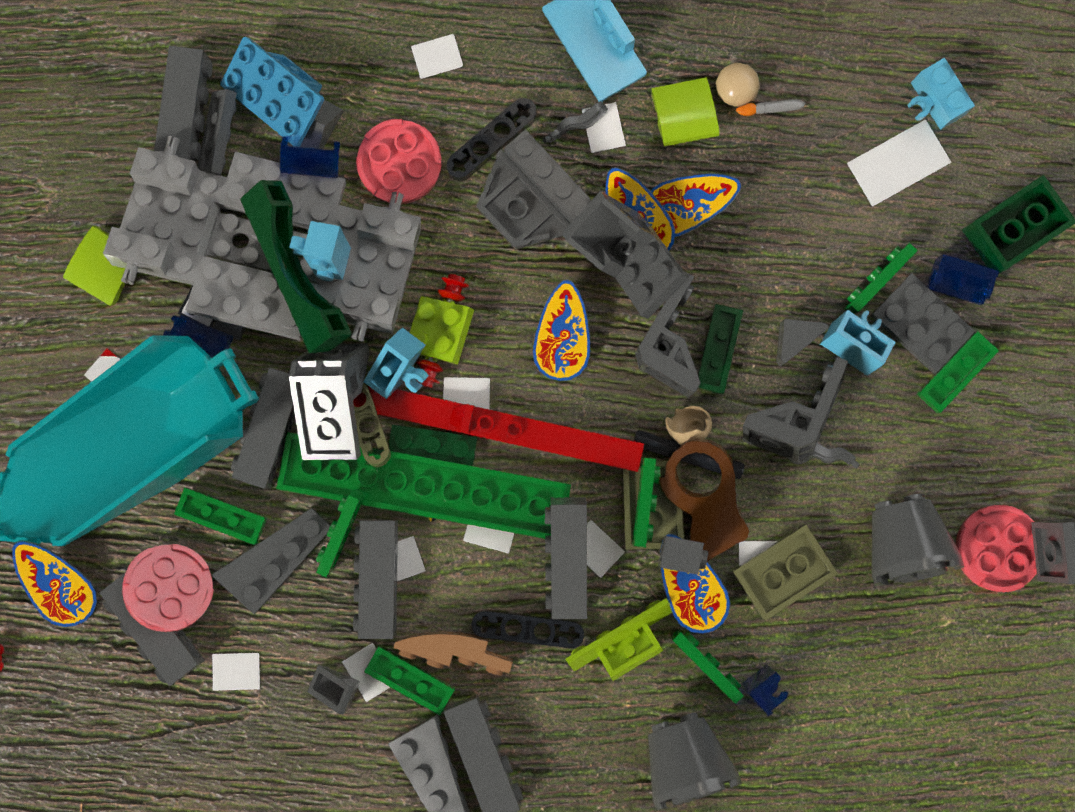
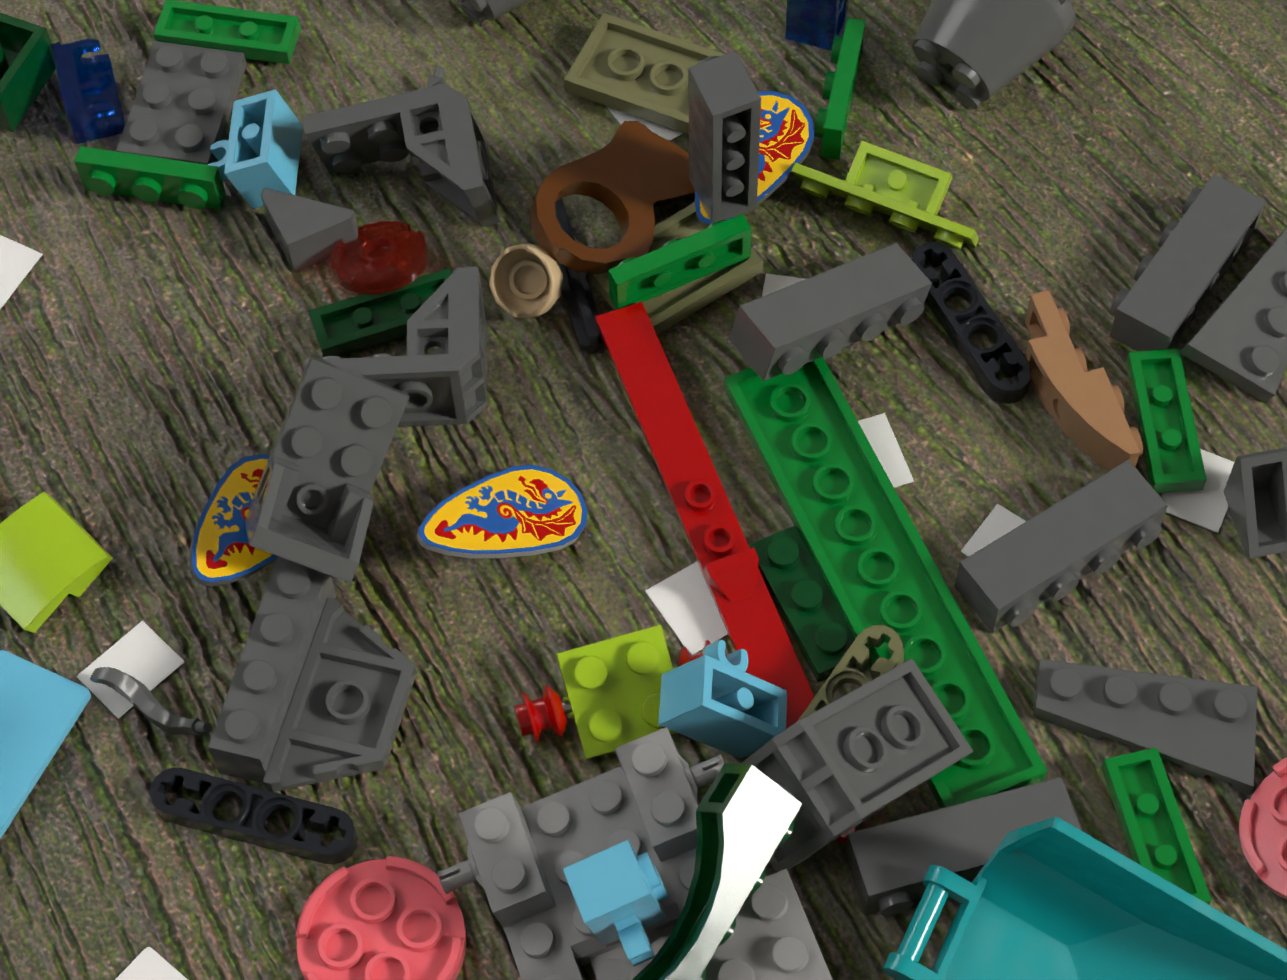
camera: 125 degrees left, 25 degrees down
green plate [316,489,366,578] -> none
shield [651,174,742,237] -> none
none -> clear red tile [330,221,429,294]

